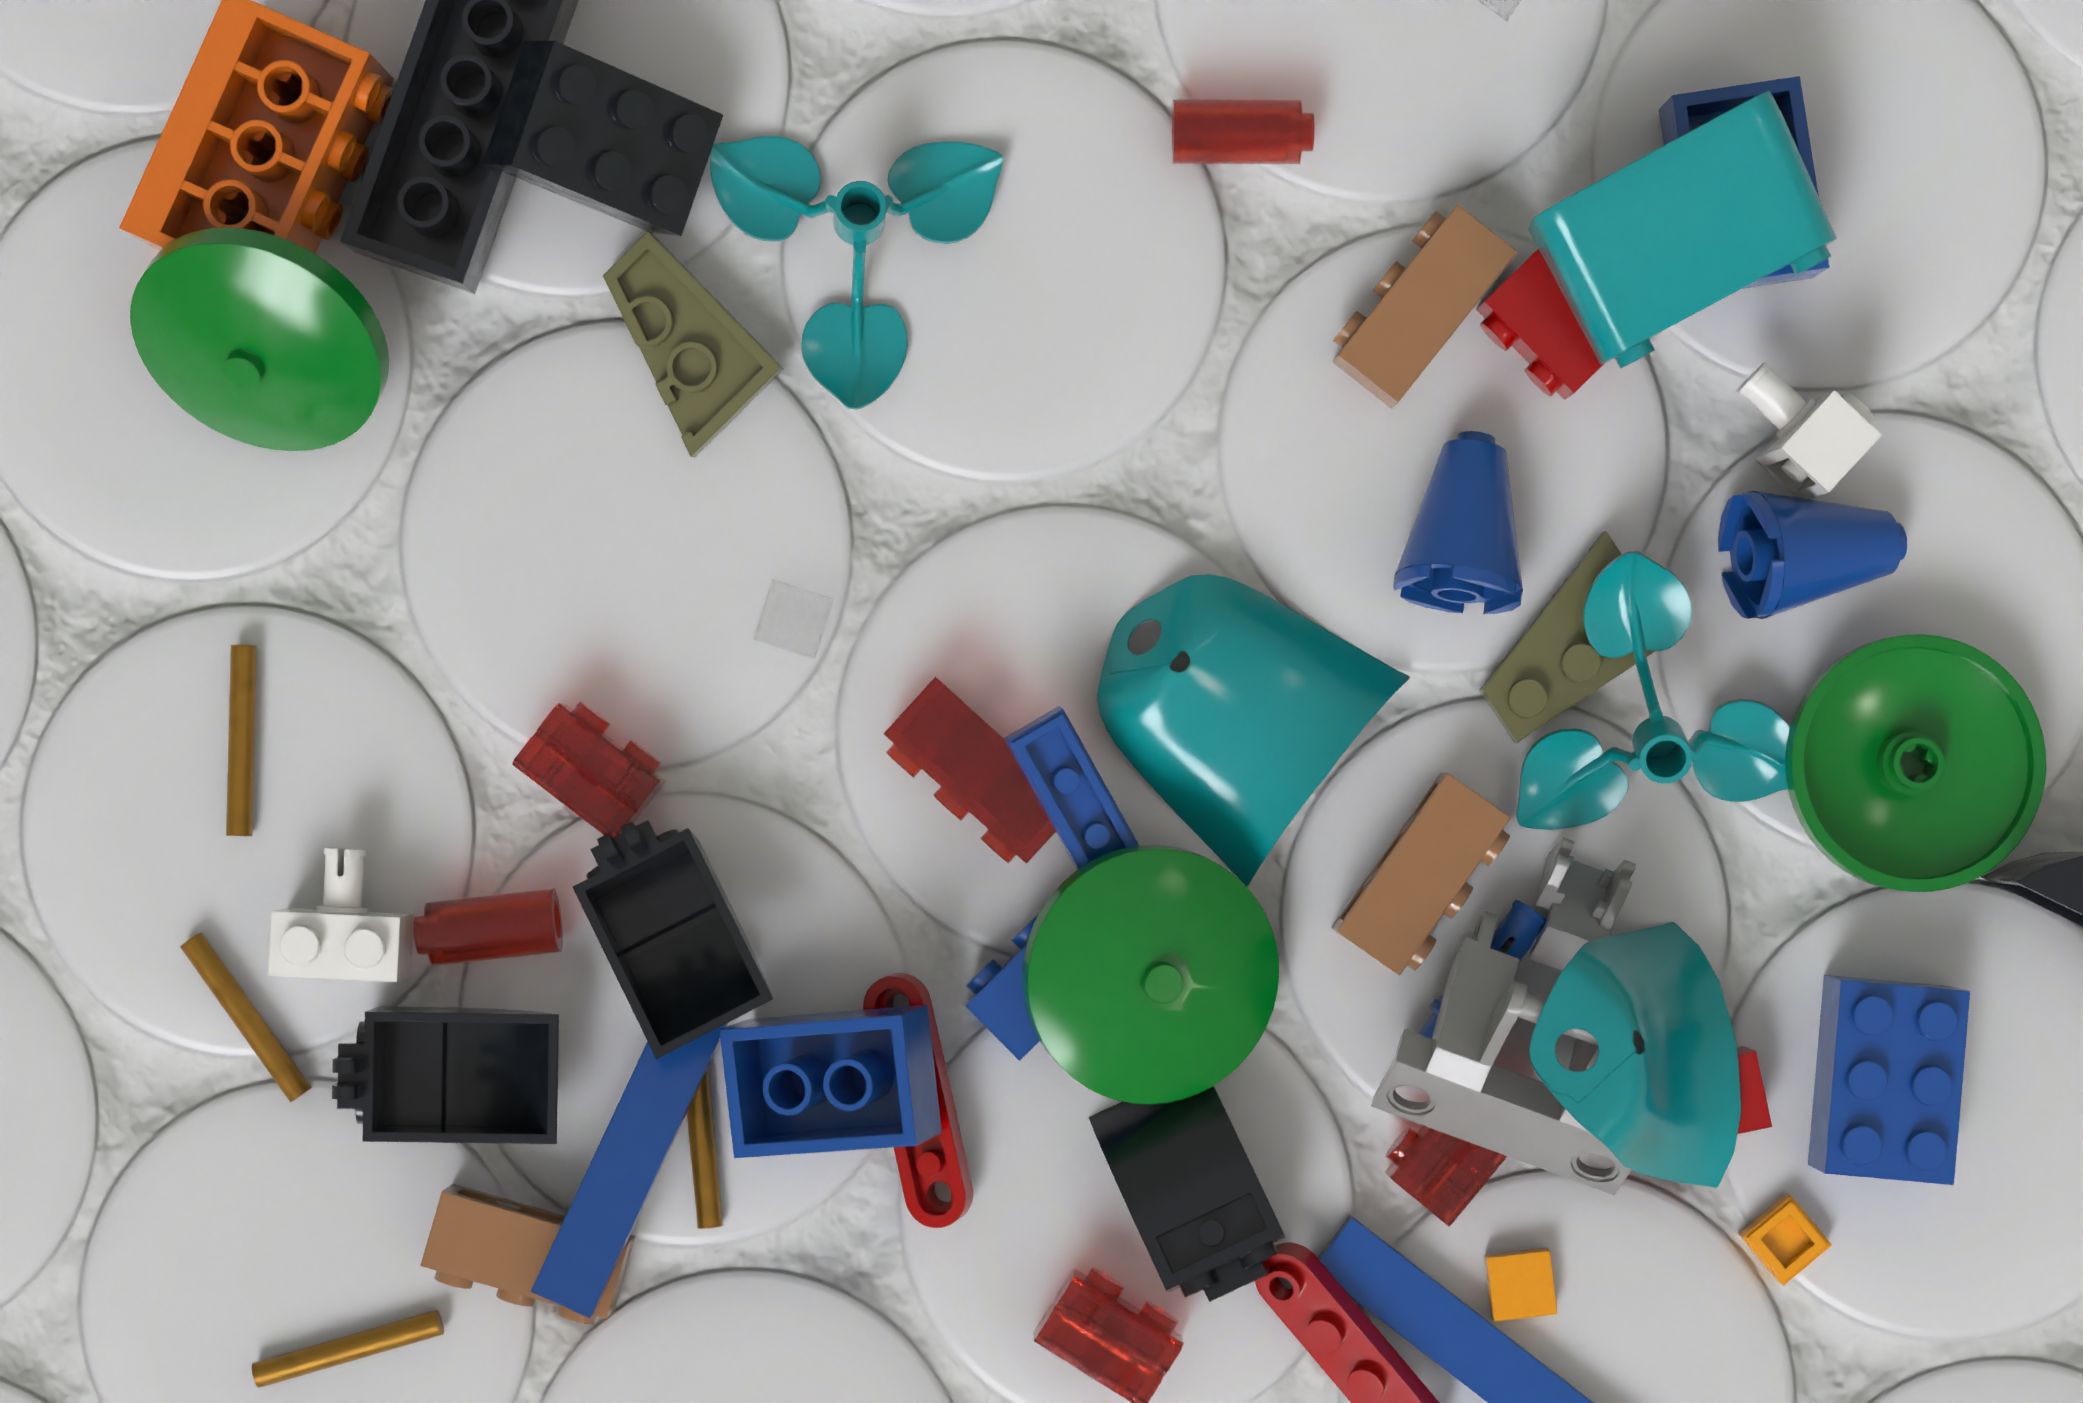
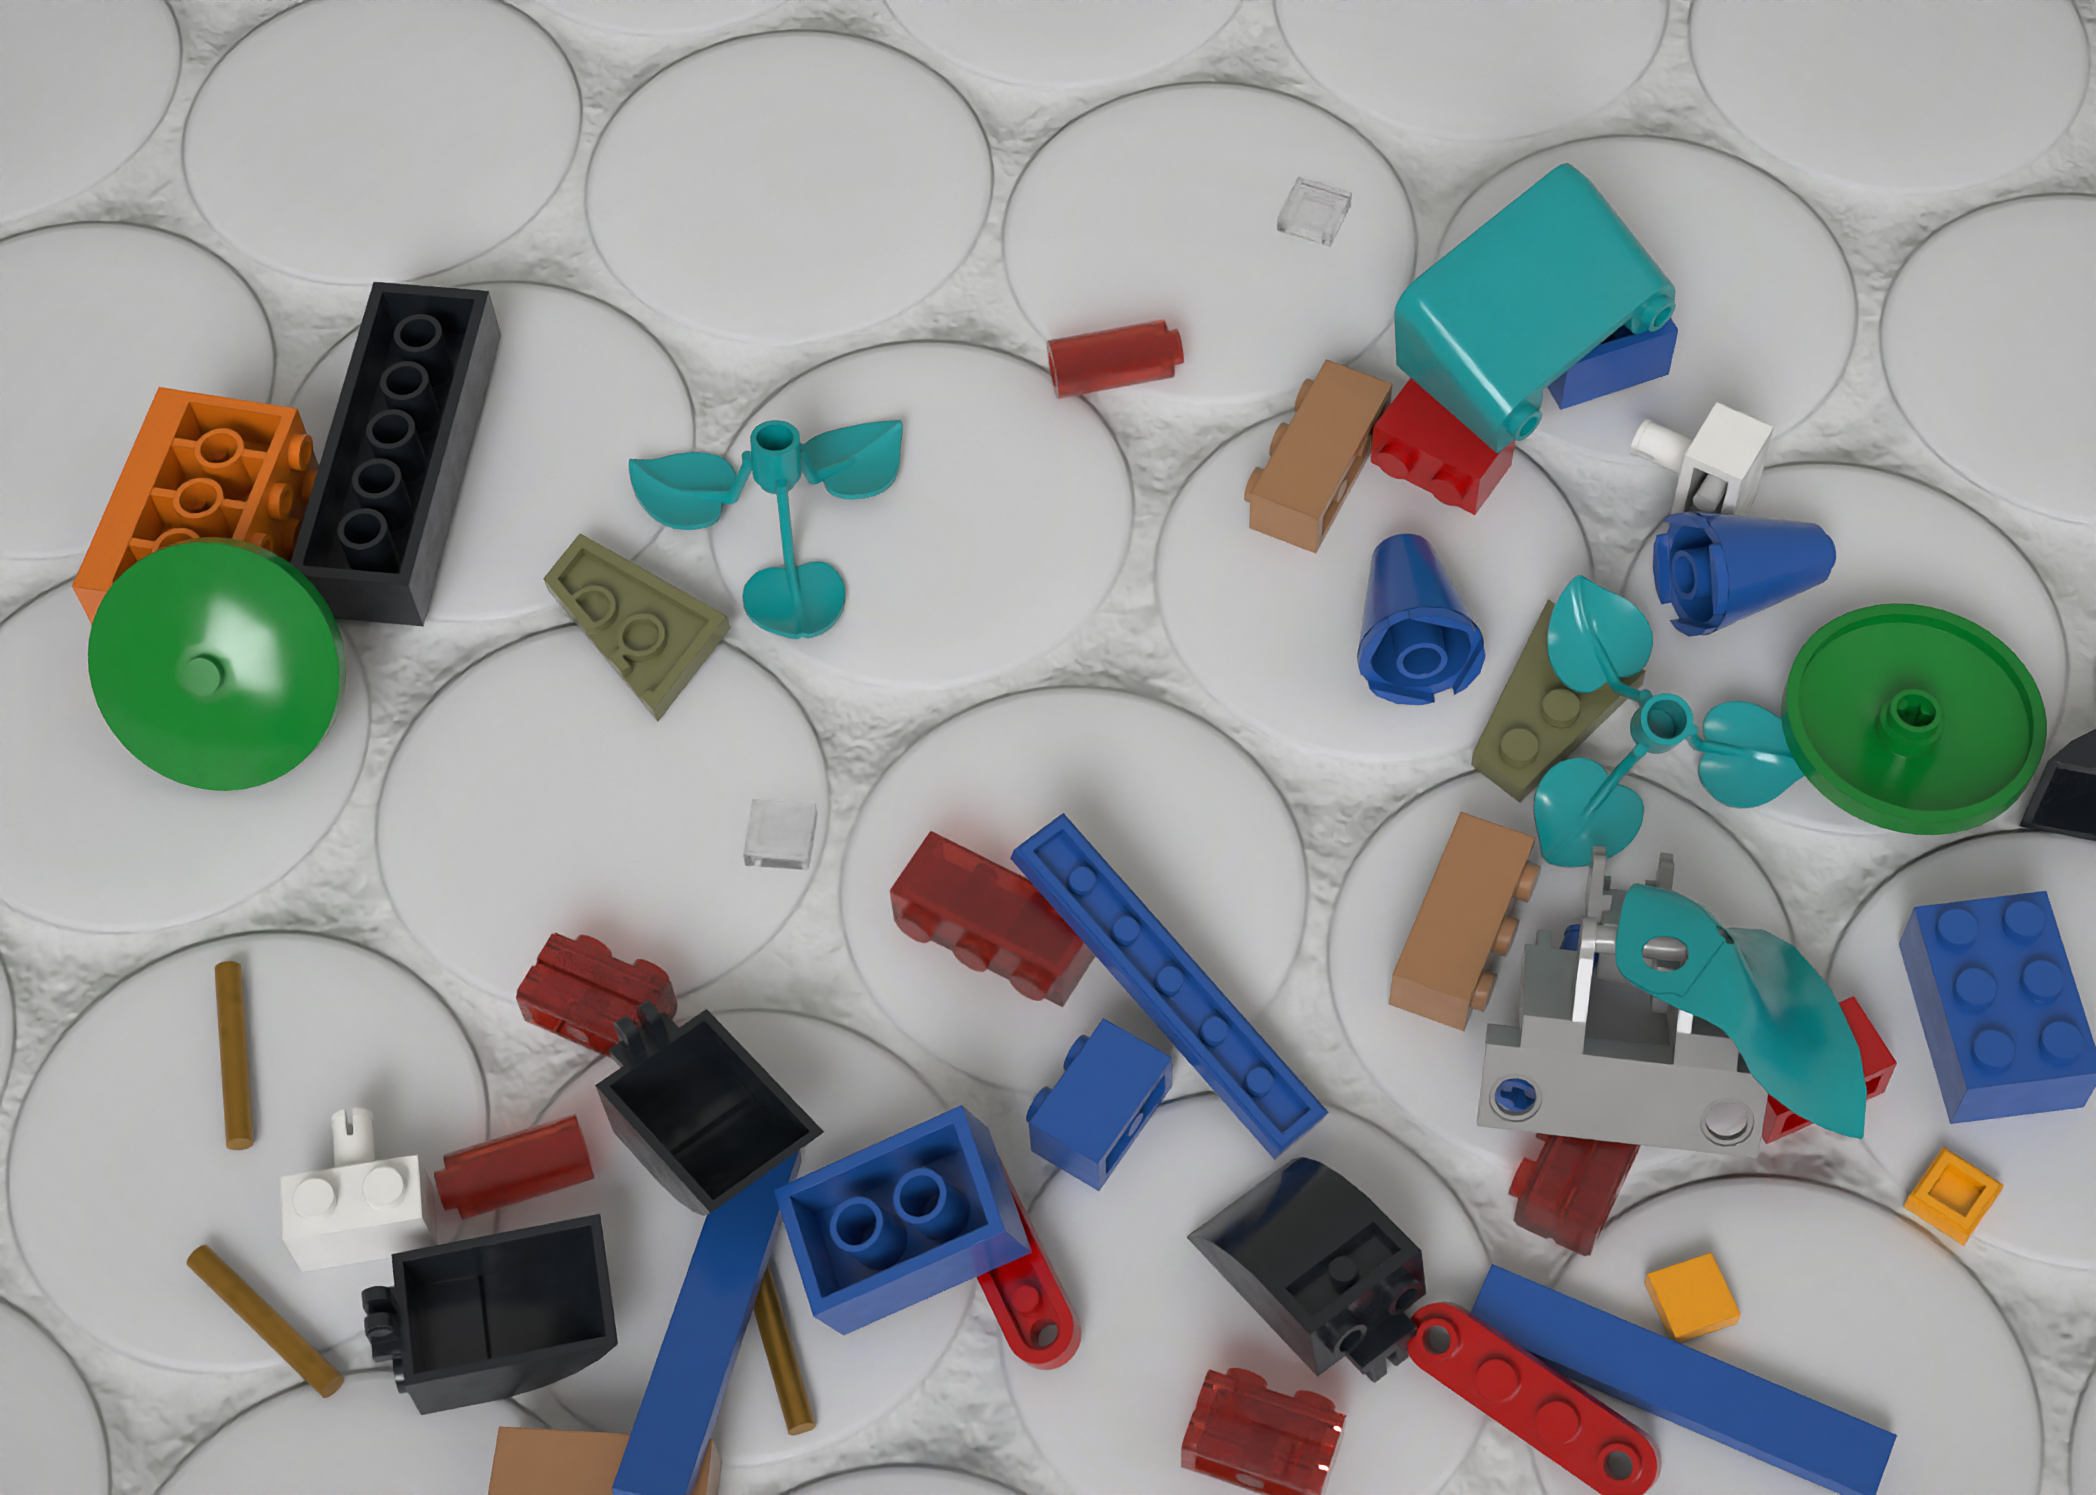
camera: 10 degrees left, 30 degrees down
black brick [483,41,723,236] -> none
green dish [1022,845,1279,1104] -> none
teal piece [1097,574,1410,886] -> none

